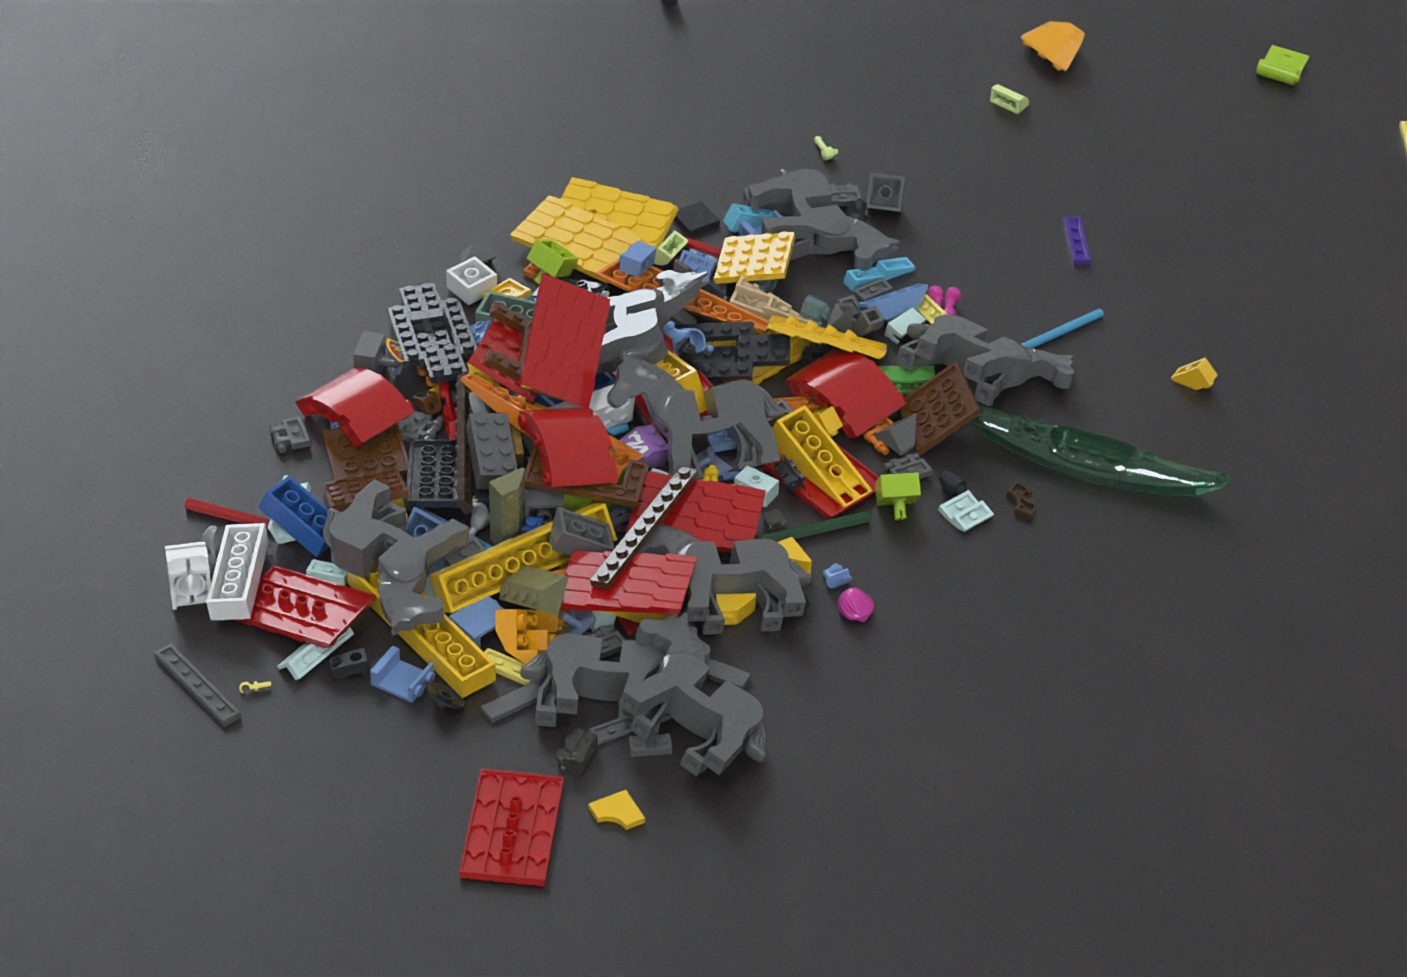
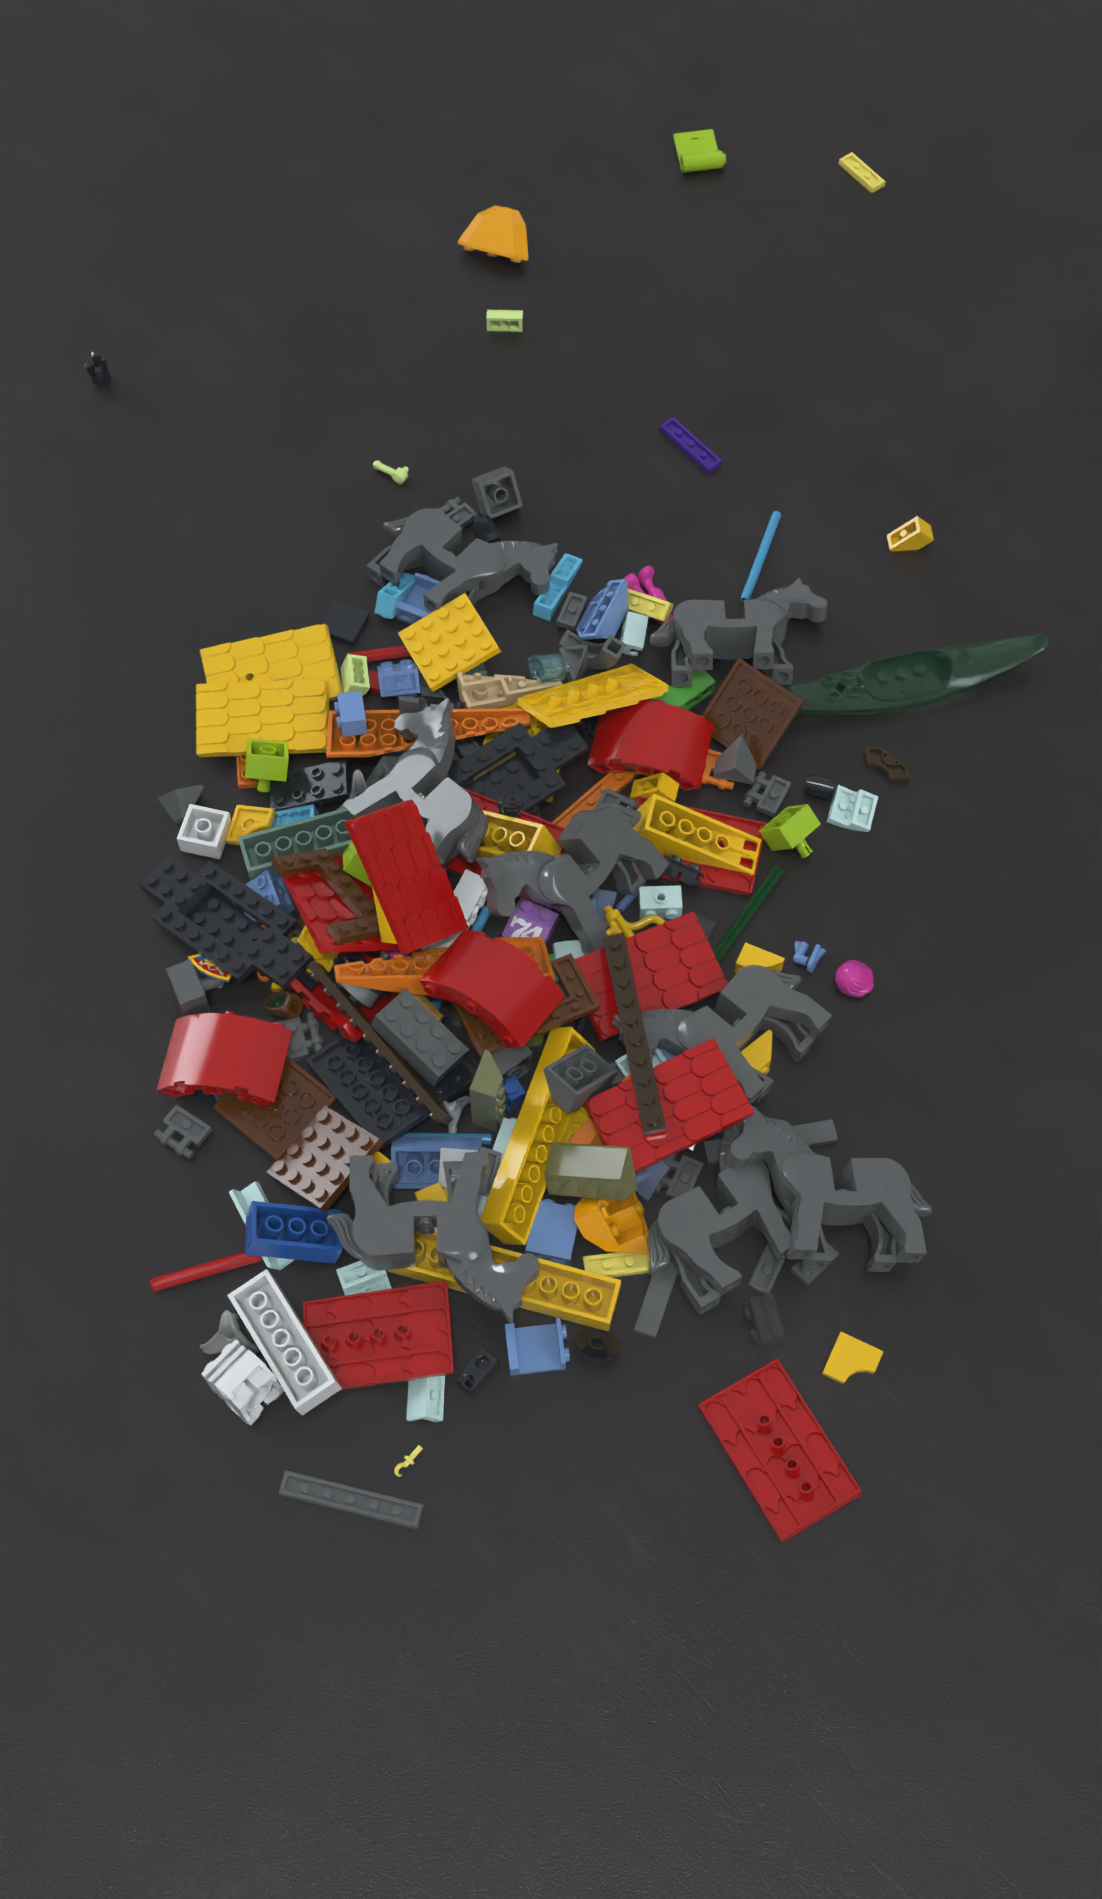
camera: 35 degrees left, 20 degrees up
medium blue piece [662,321,714,354] -> none

